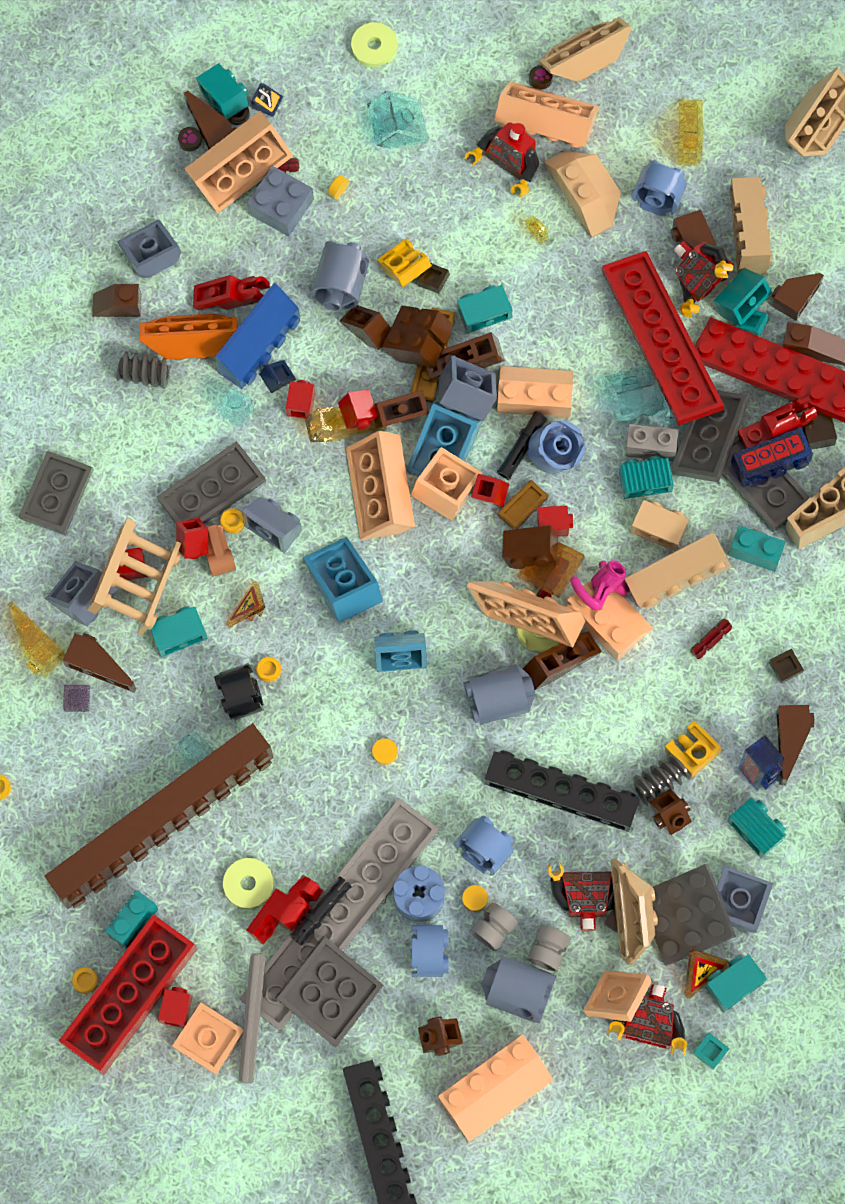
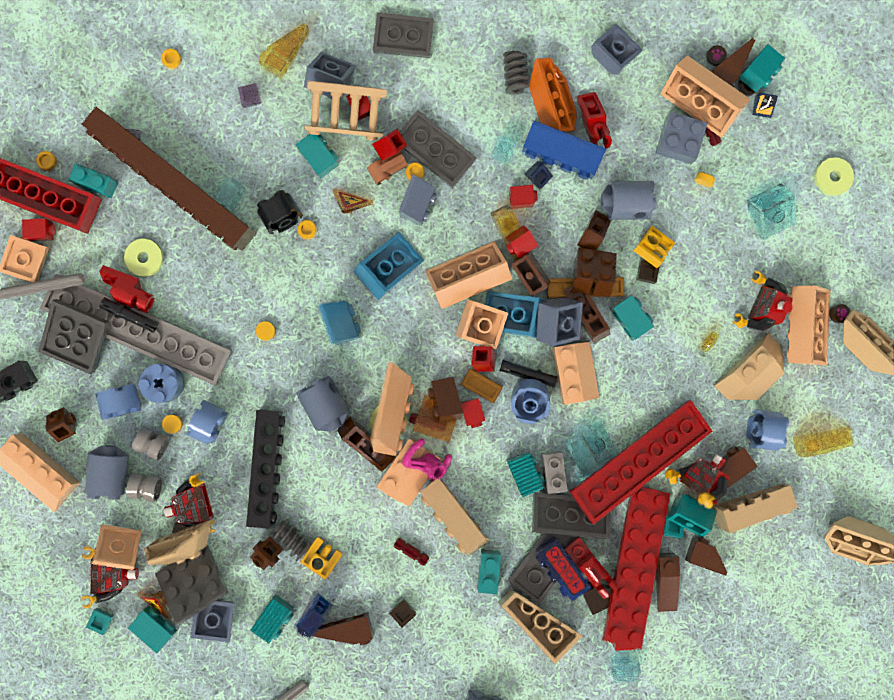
camera: 70 degrees right, 15 degrees up
reddish brown slope [63,633,136,693] -> none
reddish brown slope [92,284,141,317] -> none
tan brick [630,500,689,552] -> none

